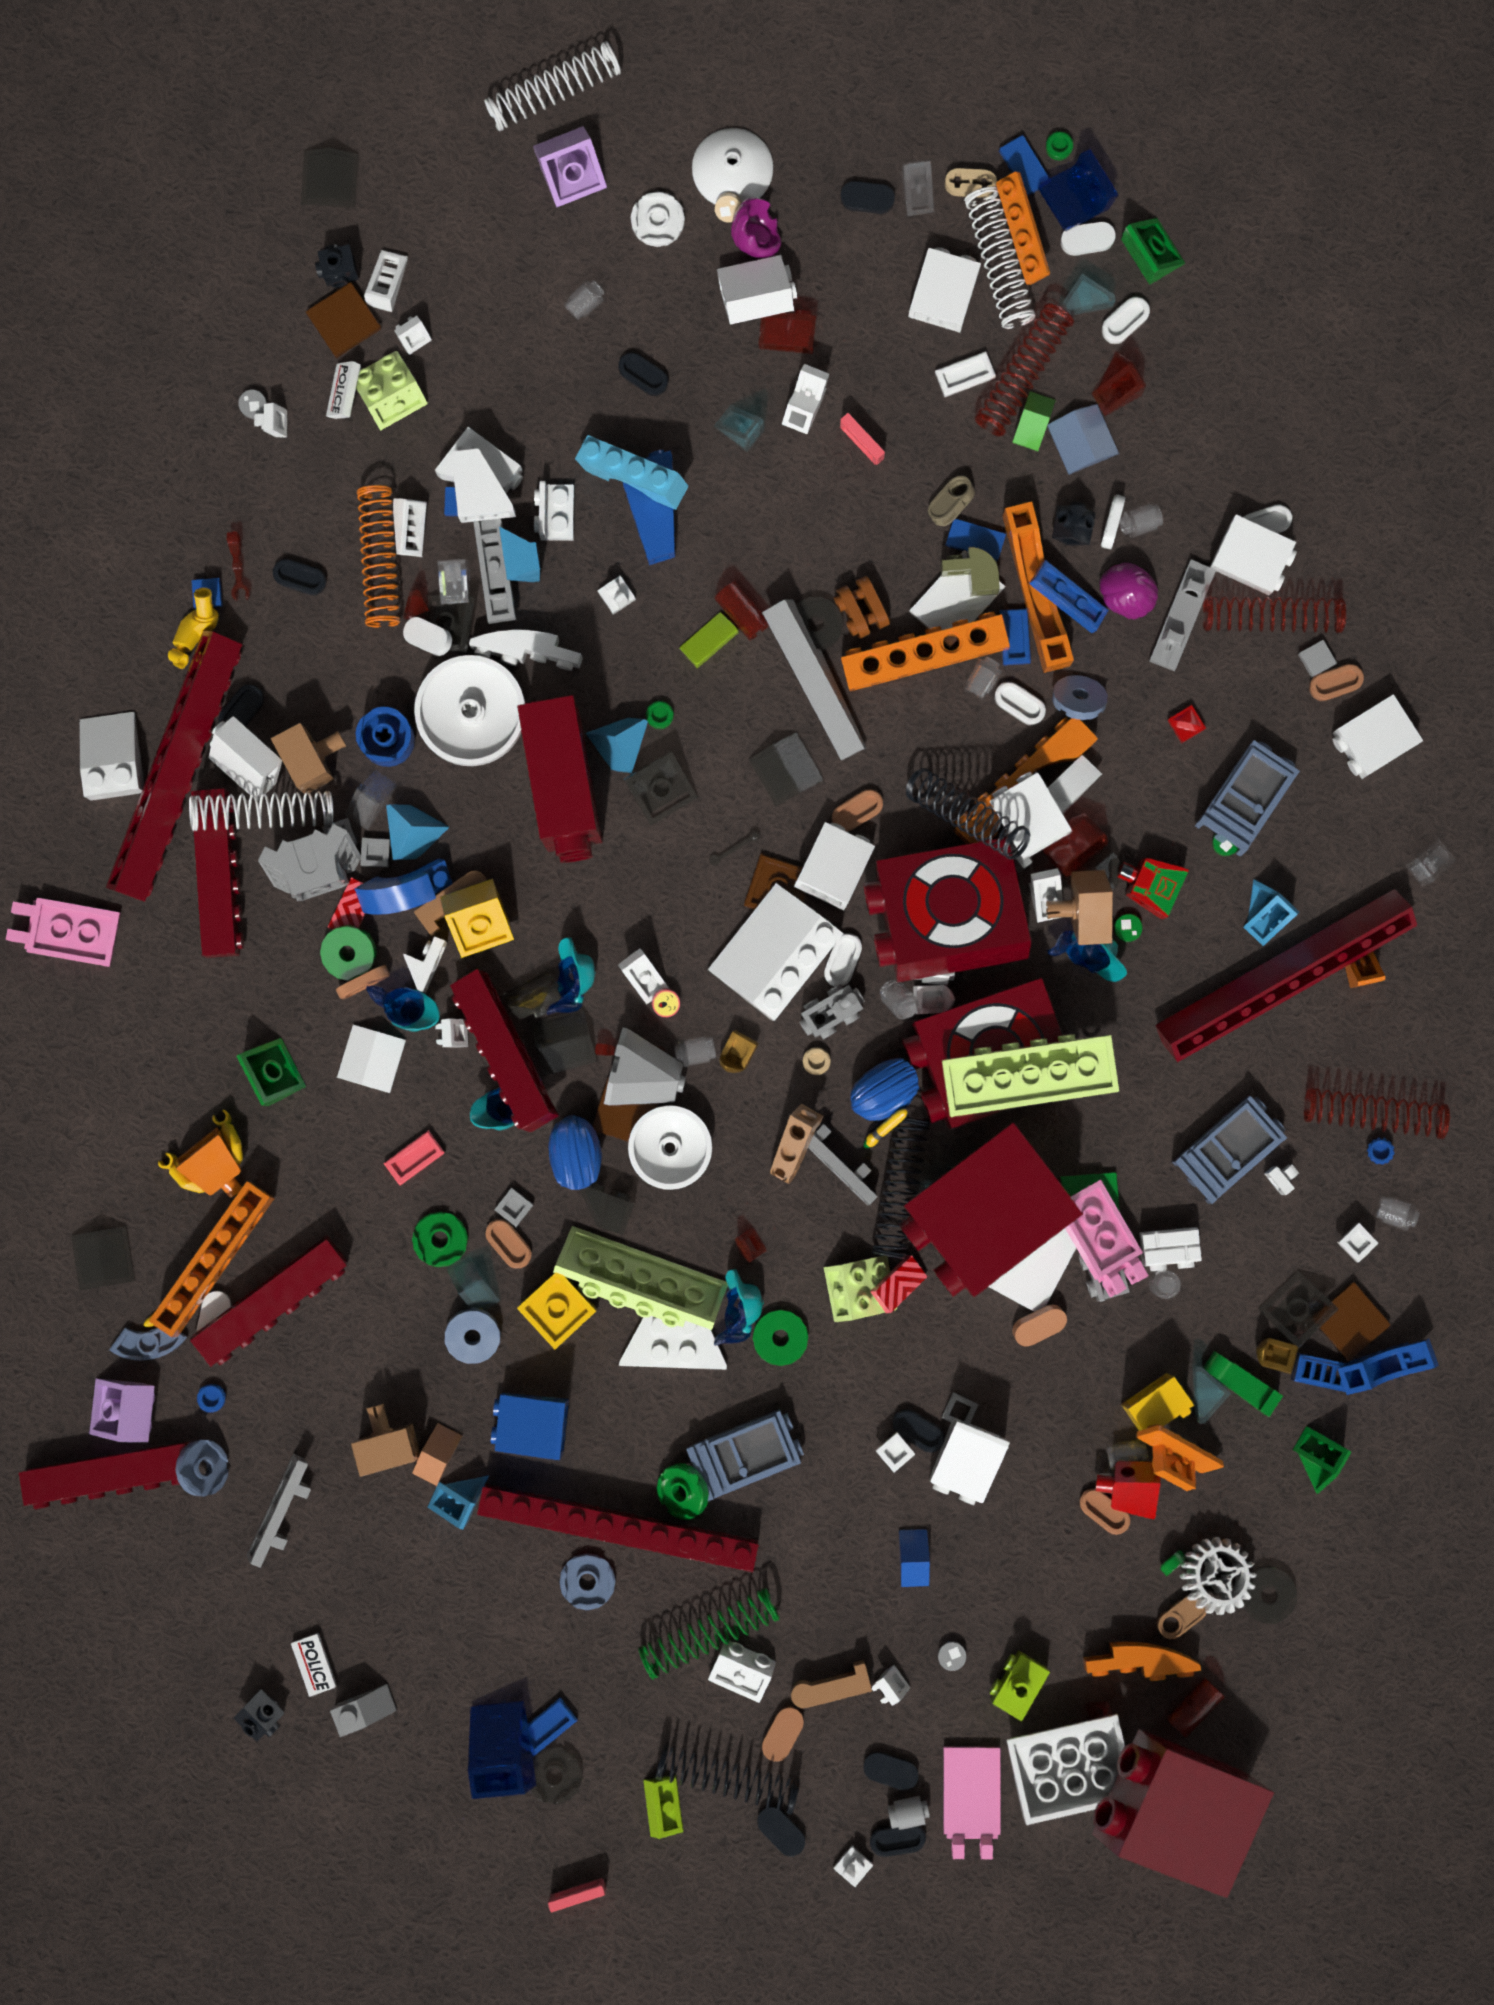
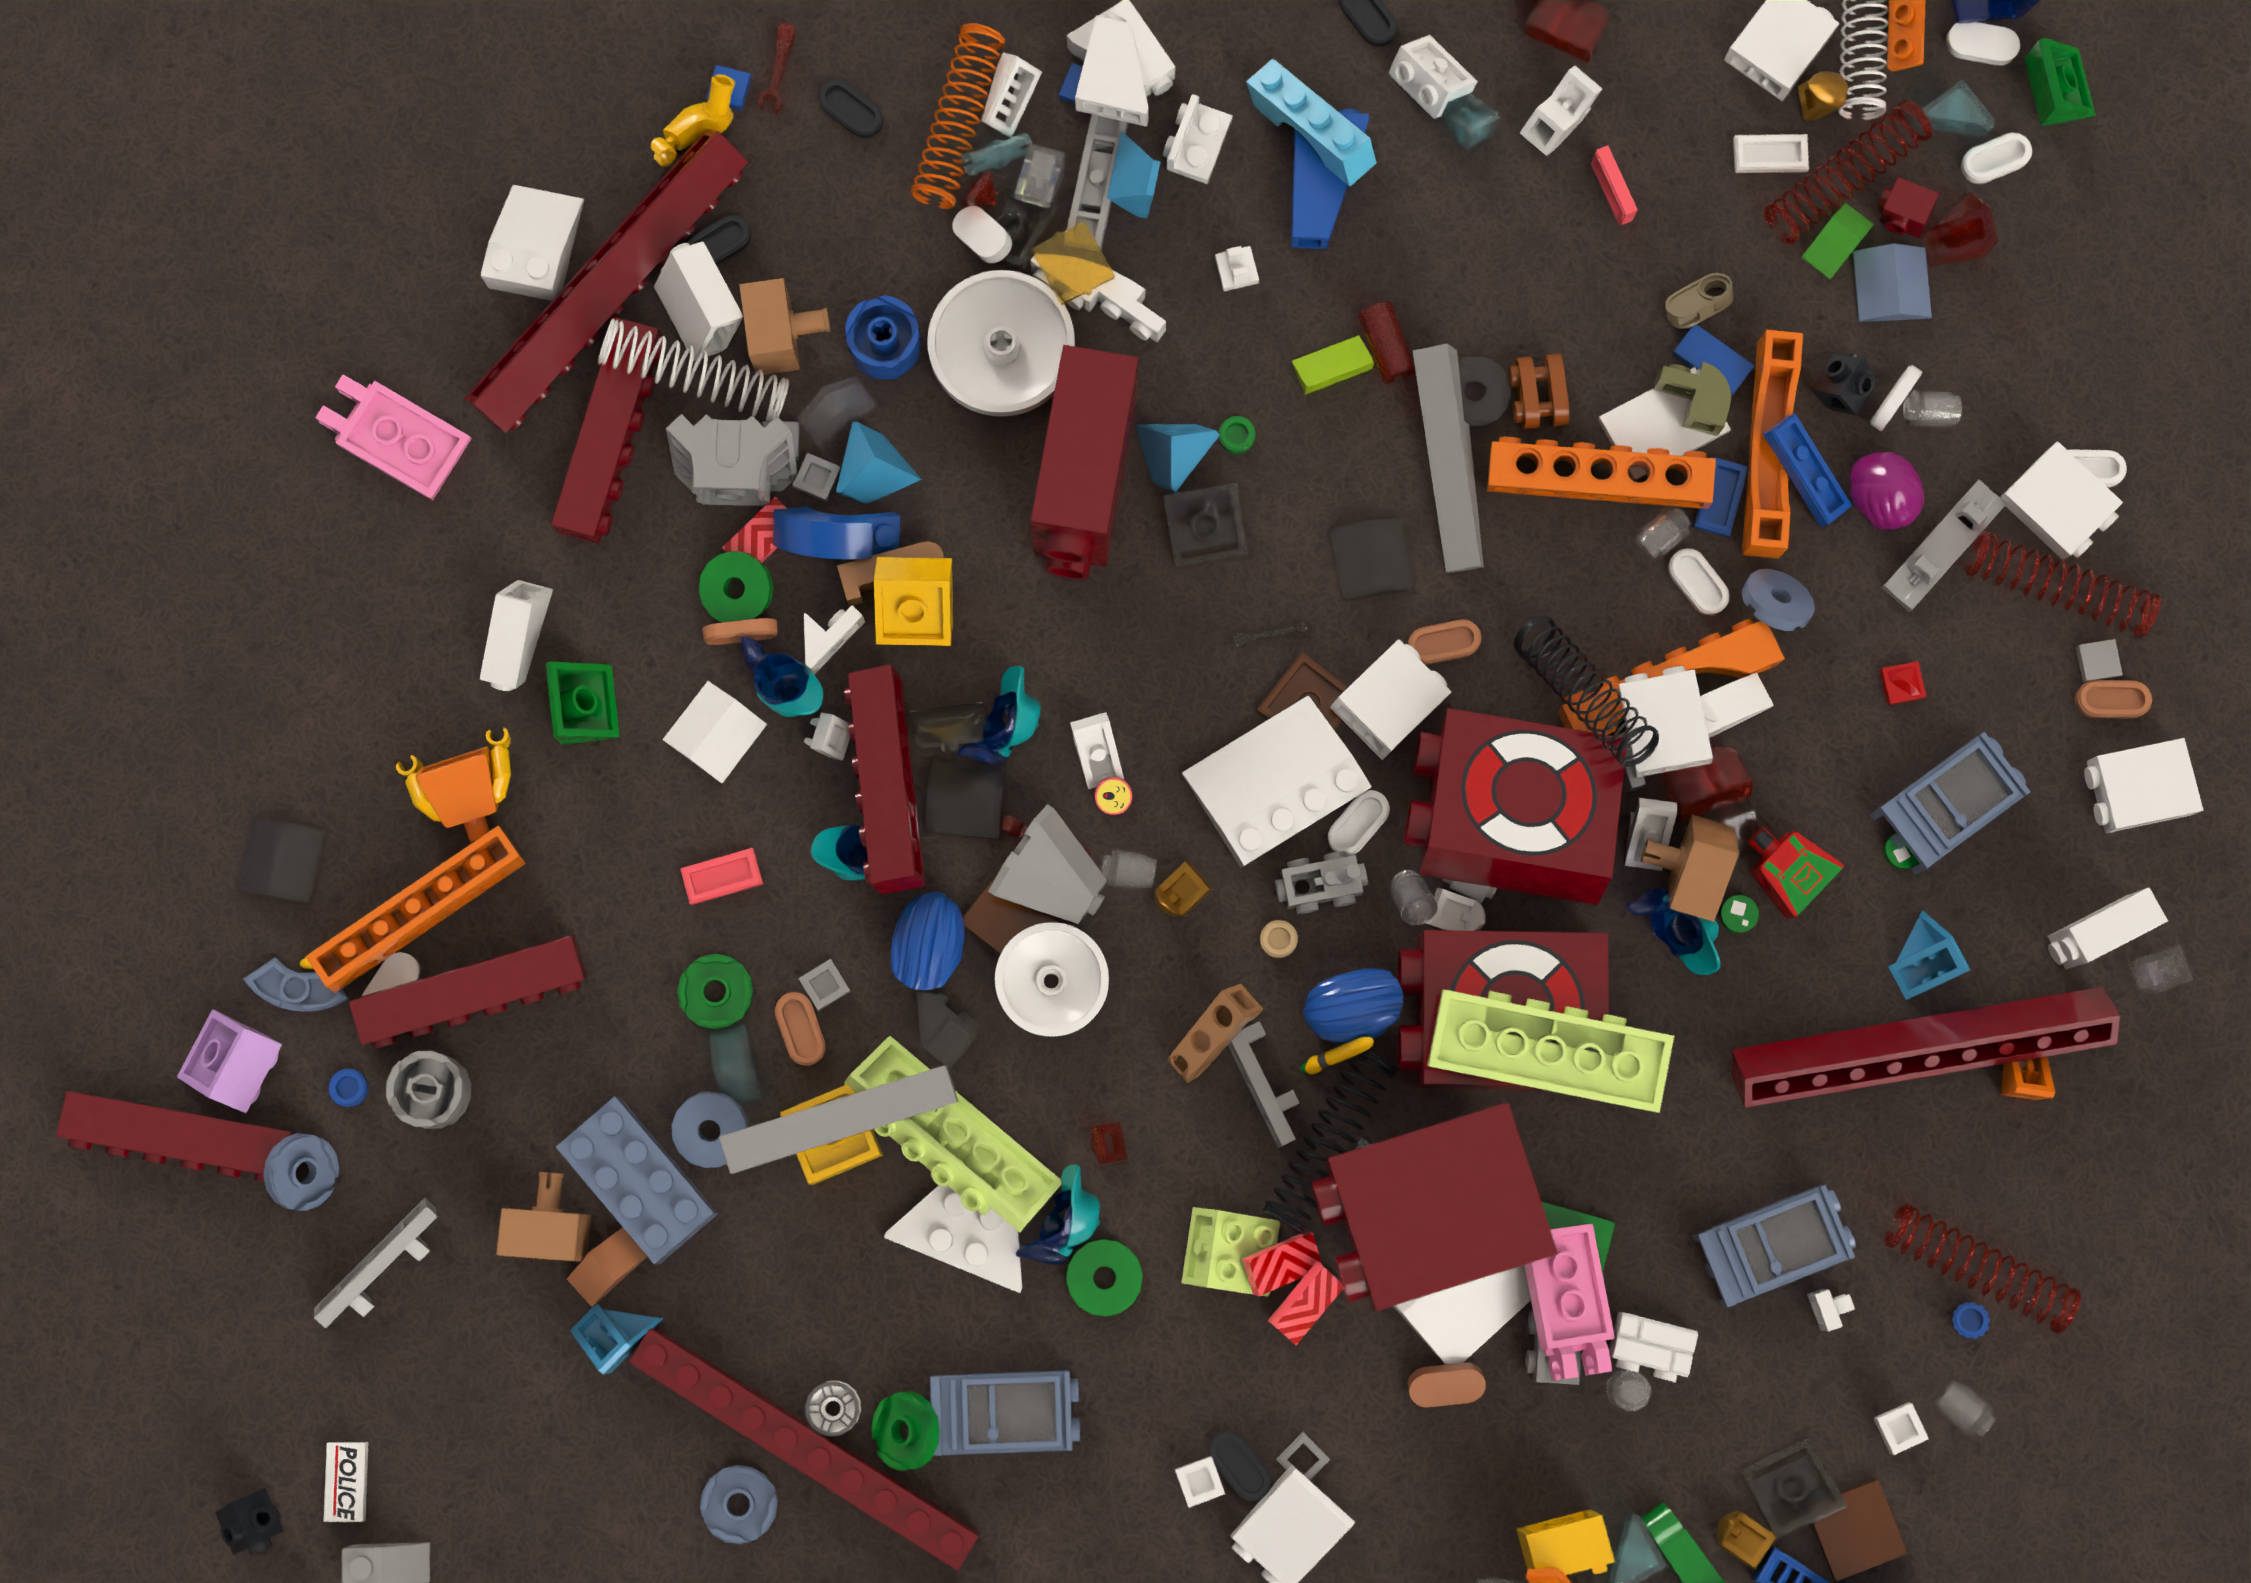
camera: 15 degrees right, 5 degrees down
blue slope [491,1393,569,1460] -> none
none -> light grey brick [386,1051,471,1129]
none -> white slope [480,580,553,691]
none -> sand blue piece [556,1096,719,1264]
none -> light grey slope [719,1065,959,1174]
none -> wheel [805,1380,861,1436]
none -> clear light blue pin [962,133,1033,176]
none -> clear yellow piece [1031,221,1115,306]
none -> coral tile [1268,1261,1343,1345]
none -> white bracket [1389,35,1477,119]
none -> pearl gold plate [1798,71,1848,121]
none -> dark red brick [1877,177,1939,239]
none -> white brick [2048,887,2168,969]

